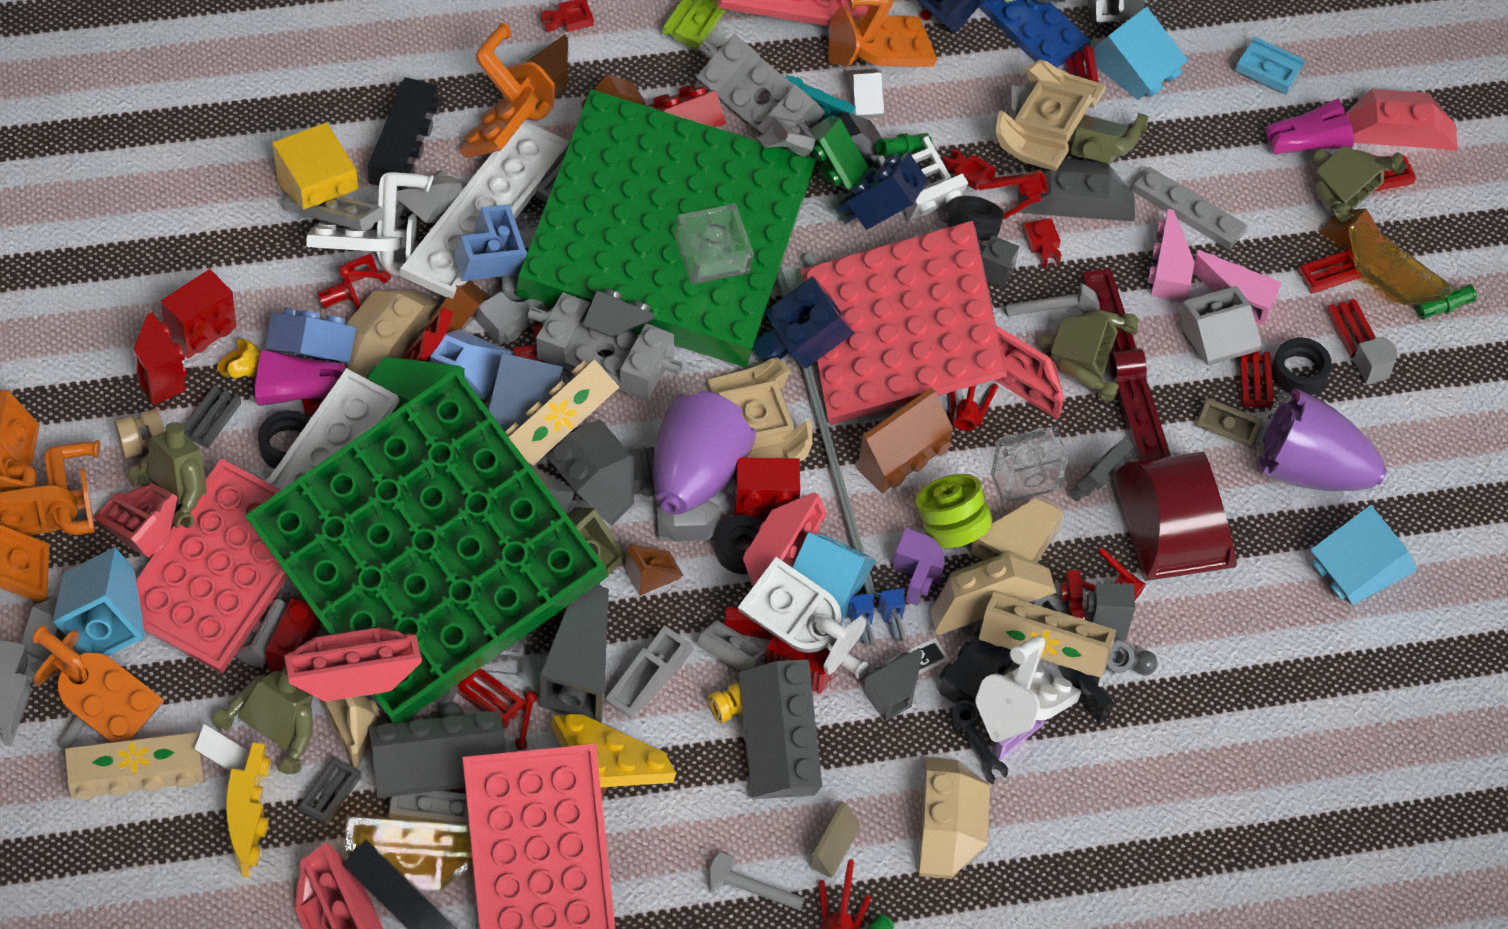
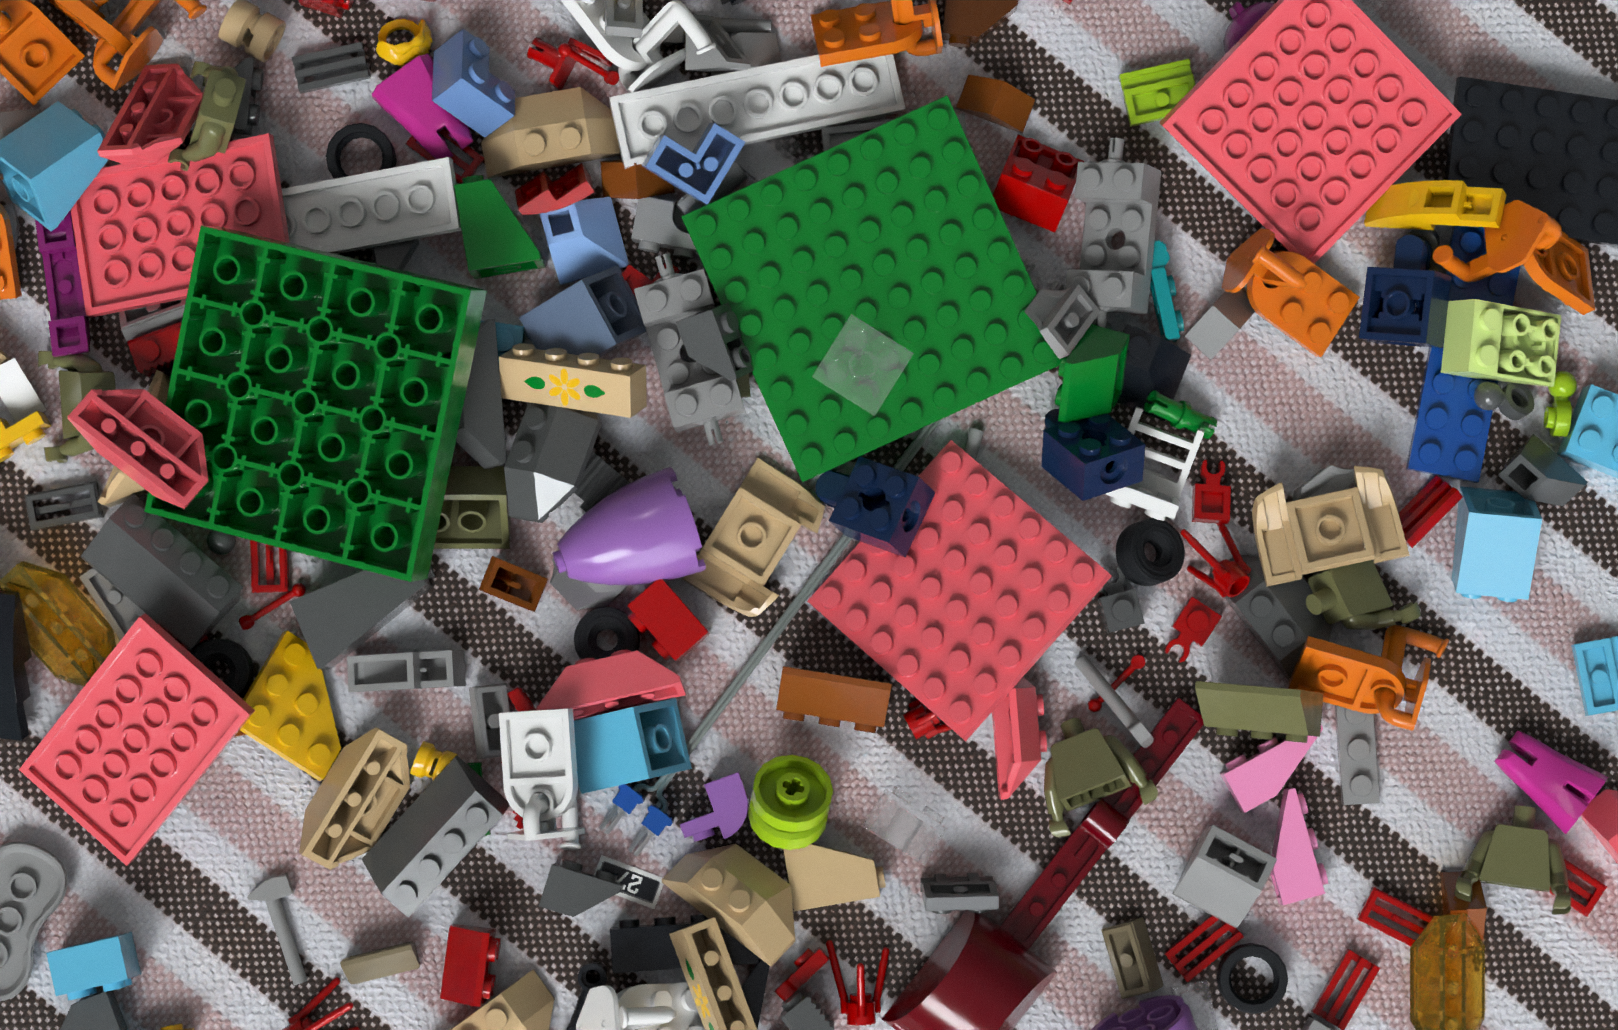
camera: 55 degrees right, 30 degrees up
none -> magenta slope [35,211,90,357]
none -> tan wedge [299,727,410,870]
none -> red slope [440,924,501,1007]
none -> red hinge [1088,655,1145,713]
none -> olive slope [1195,681,1324,743]
none -> orange plate [1288,625,1449,731]

